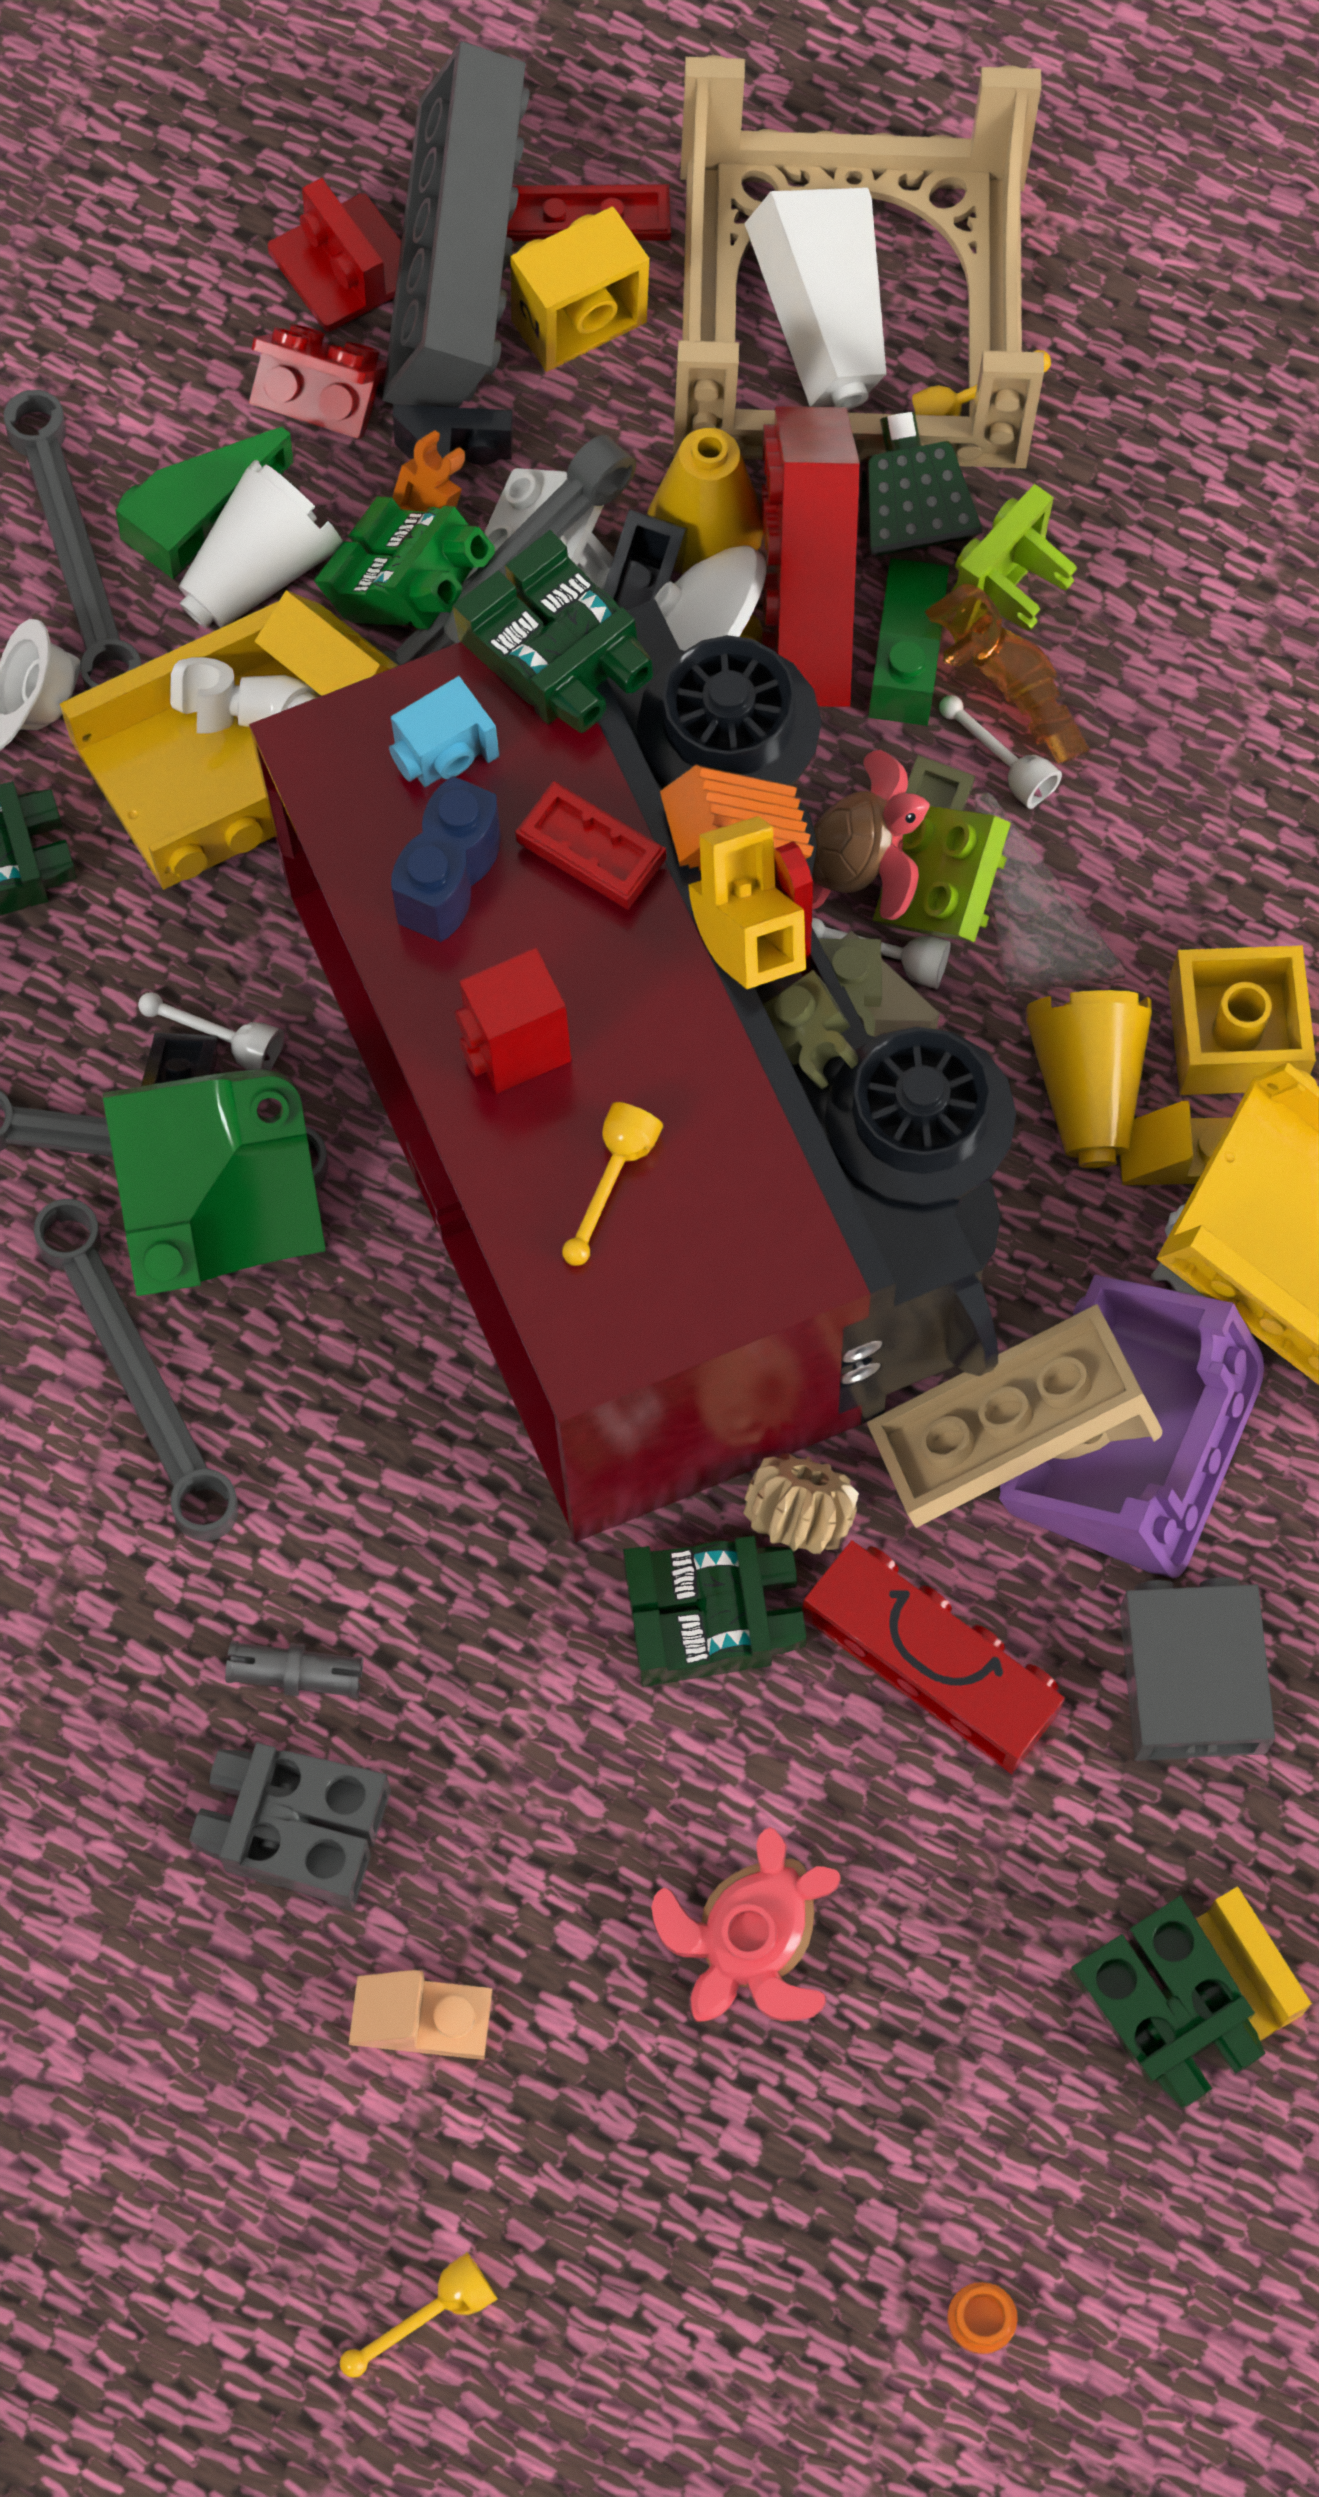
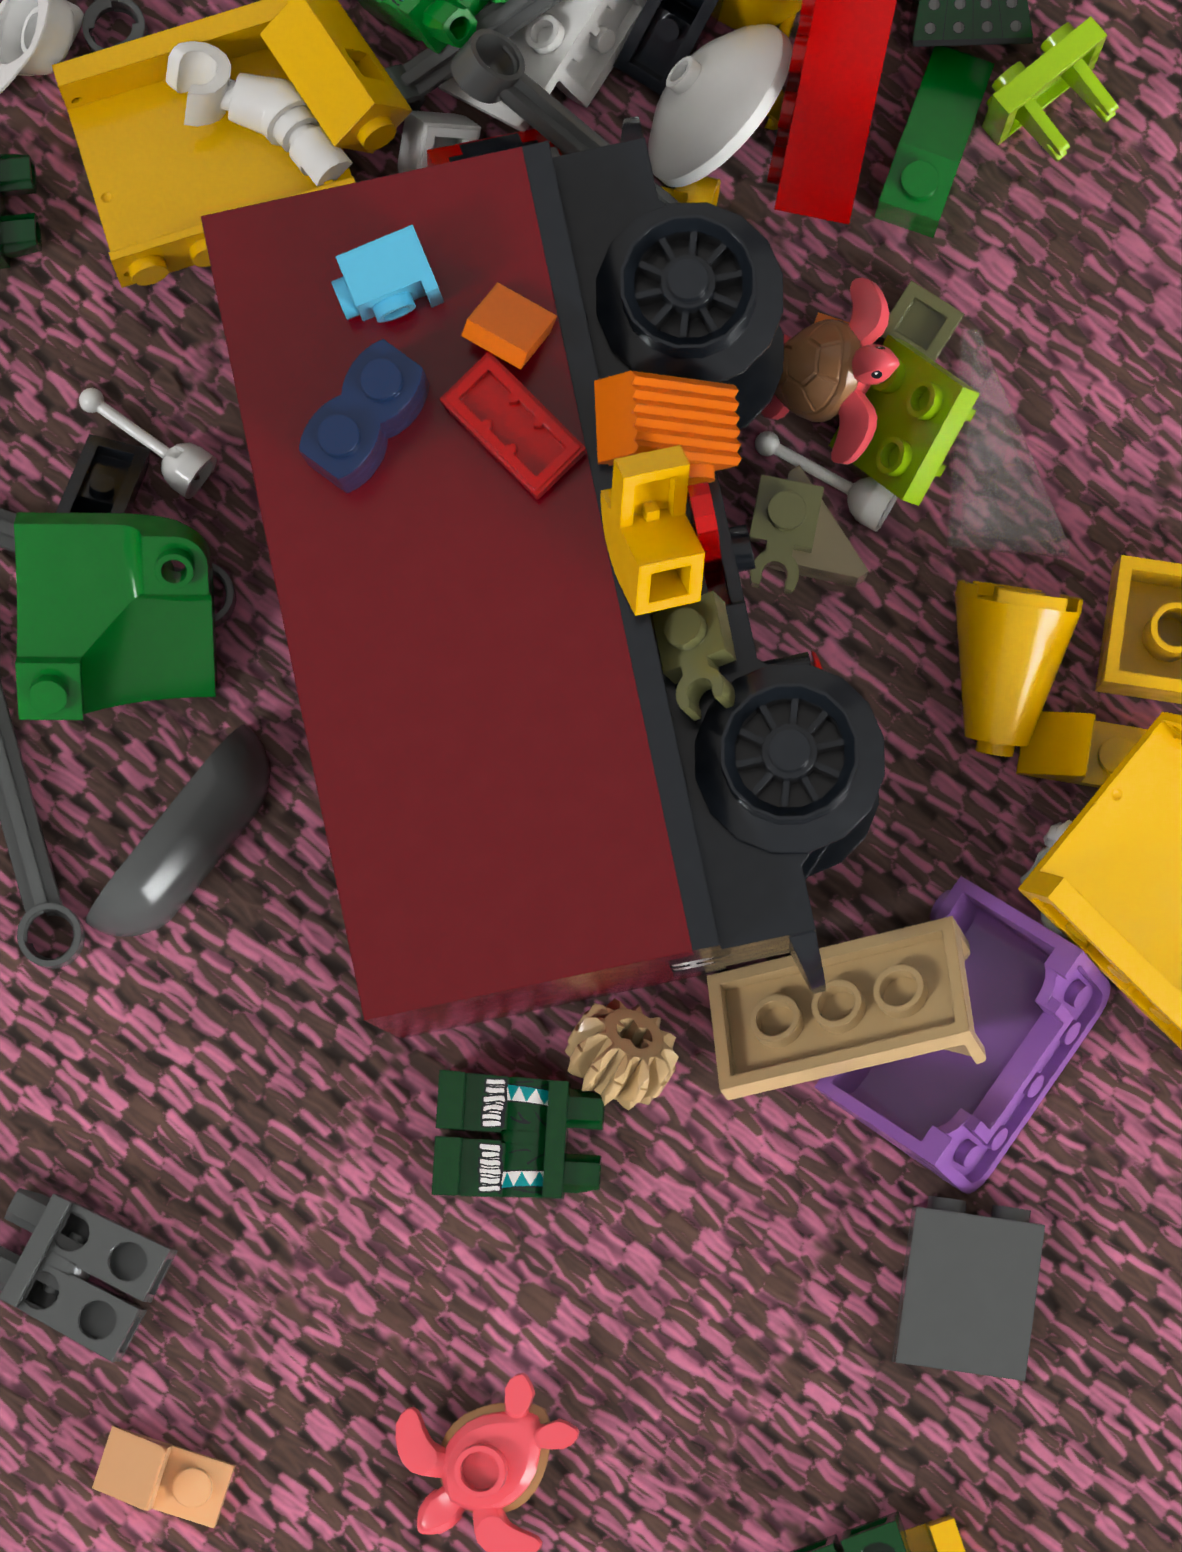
camera: 15 degrees right, 15 degrees up
flat silver pin [225,1640,363,1699] -> none
dark green hips [453,530,653,733] -> none
red brick [454,948,572,1094] -> none
yellow hinge [562,1102,663,1266] -> none
red brick [802,1540,1065,1774] -> none
clear orange piece [924,584,1090,764] -> none
white hinge [939,695,1062,809] -> none
none -> dark grey brick [86,724,270,937]
none -> orange tile [461,282,557,370]

